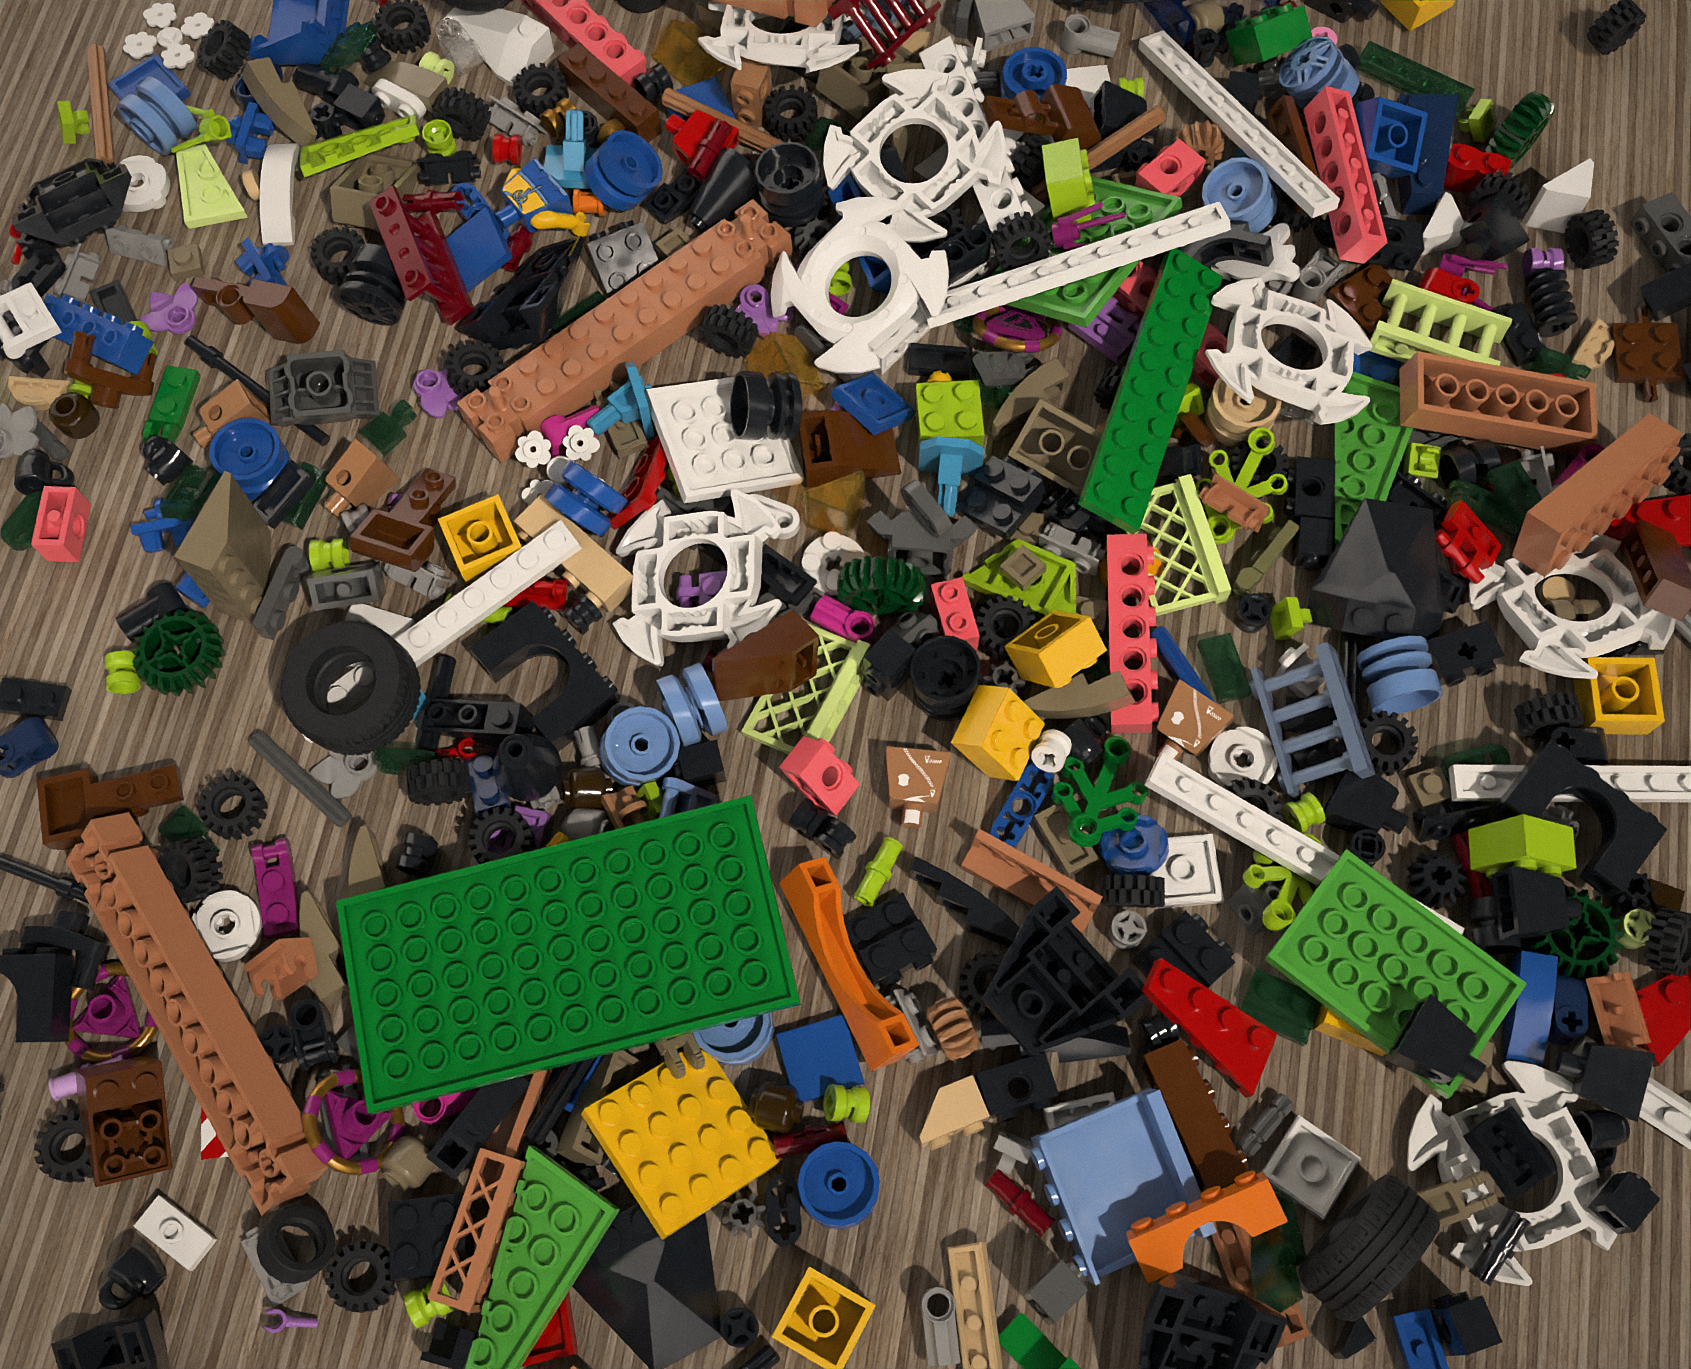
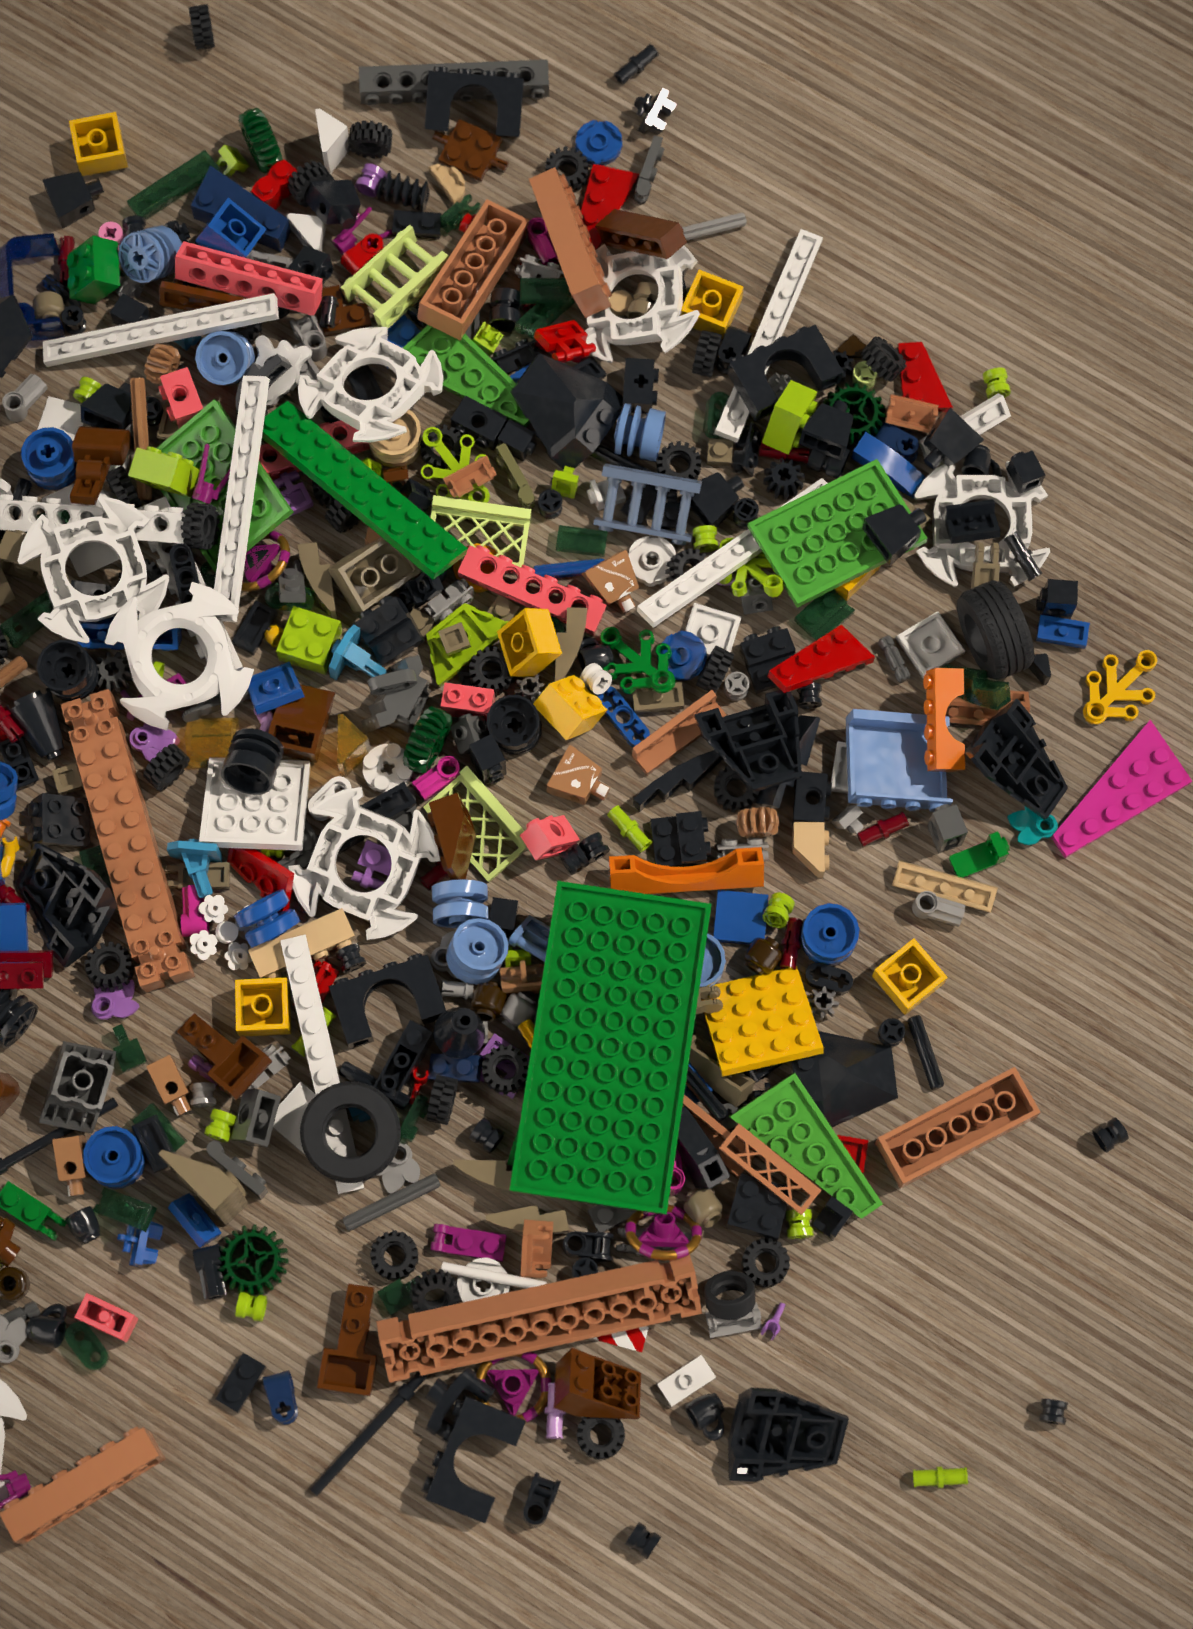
camera: 70 degrees left, 5 degrees up
reddish brown brick [1138,1038,1249,1193] -> none
none -> black pin [319,296,339,328]
none -> white bar [441,1262,547,1288]

